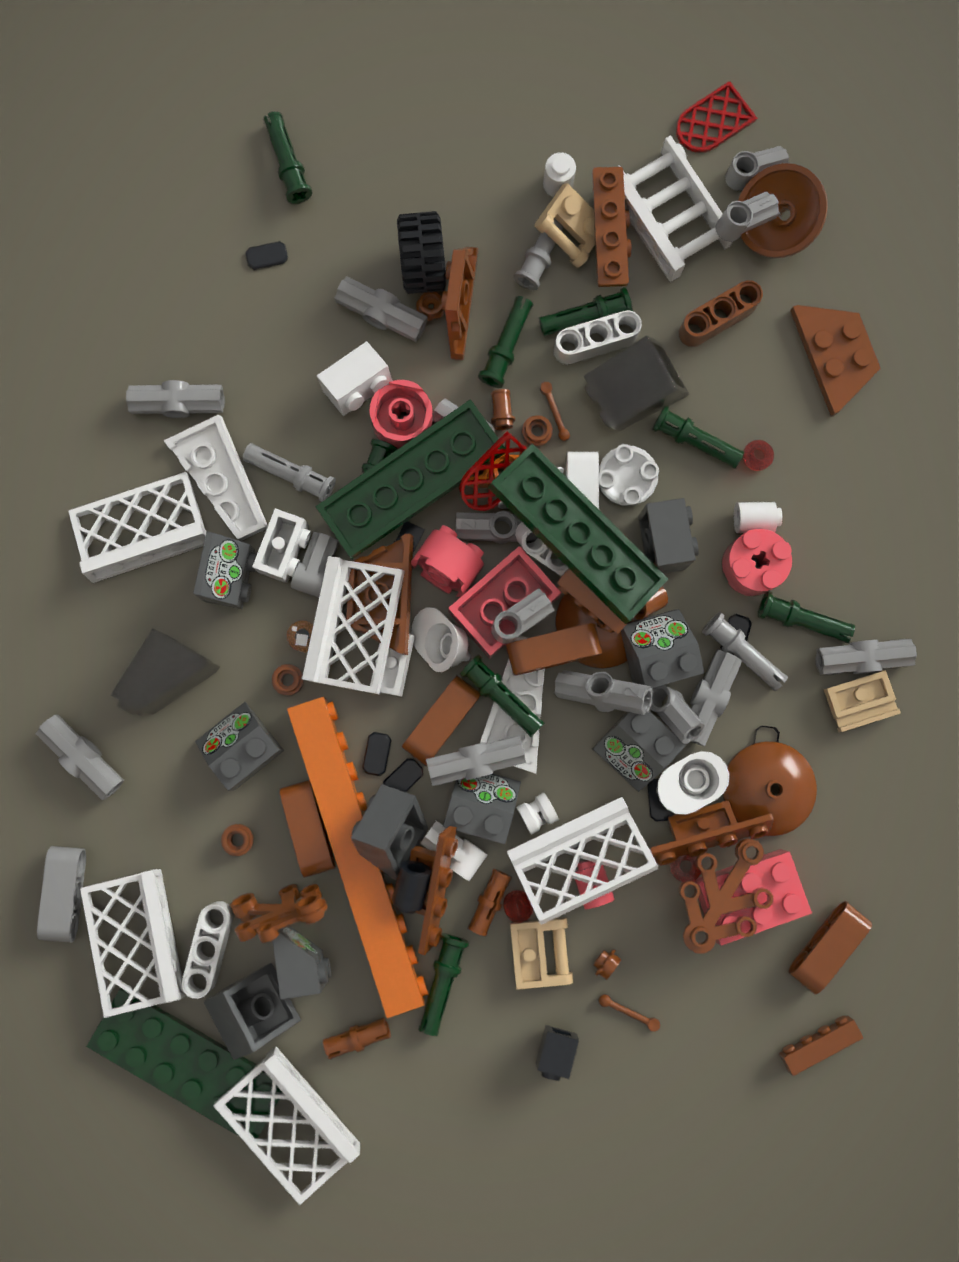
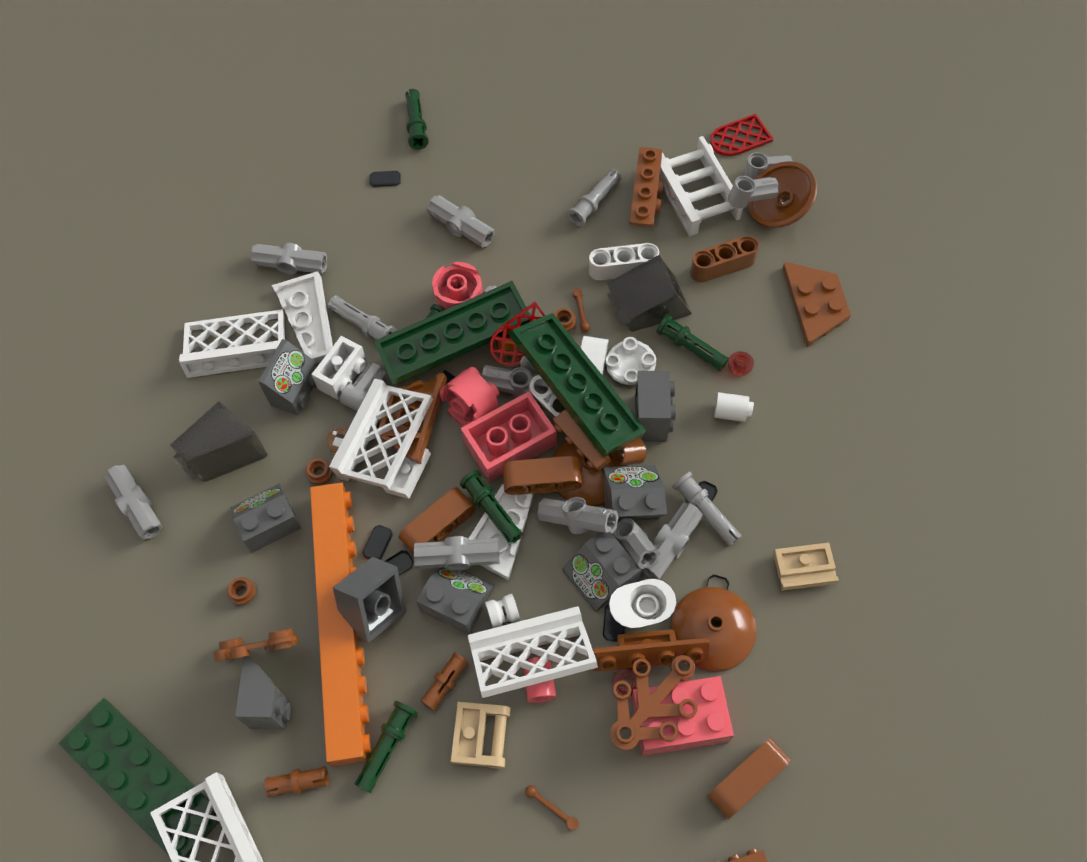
camera: 20 degrees right, 20 degrees down
light grey beam [37,846,86,943] -> none
white fence [80,869,186,1018] -> none
white beam [182,901,234,999] -> none
dark grey slope [203,963,301,1060] -> none
dark orange beam [280,780,335,878] -> none
white brick [317,341,392,416] -> none
black brick [392,861,432,914] -> none
black tyre [397,211,446,294] -> none
dark orange bracket [410,826,458,955] -> none
white piece [411,607,471,672] -> none
dark orange plate [416,292,445,321] -> none
white piece [421,820,488,881] -> none
dark orange wing [442,247,479,360] -> none
dark green pin [478,296,533,388] -> none
dark orange pin [491,389,515,430] -> none
light grey piece [491,588,555,644] -> none
clear red plate [503,890,534,923] -> none
tan plate [534,183,596,268] -> none
black brick [536,1025,579,1081] -> none
dark green pin [539,287,633,337] -> none
white brick [543,153,576,197] -> none
dark orange plate [593,949,622,980] -> none
coral brick [722,529,792,596] -> none
dark green pin [758,592,855,643] -> none
light grey piece [815,639,917,675] -> none

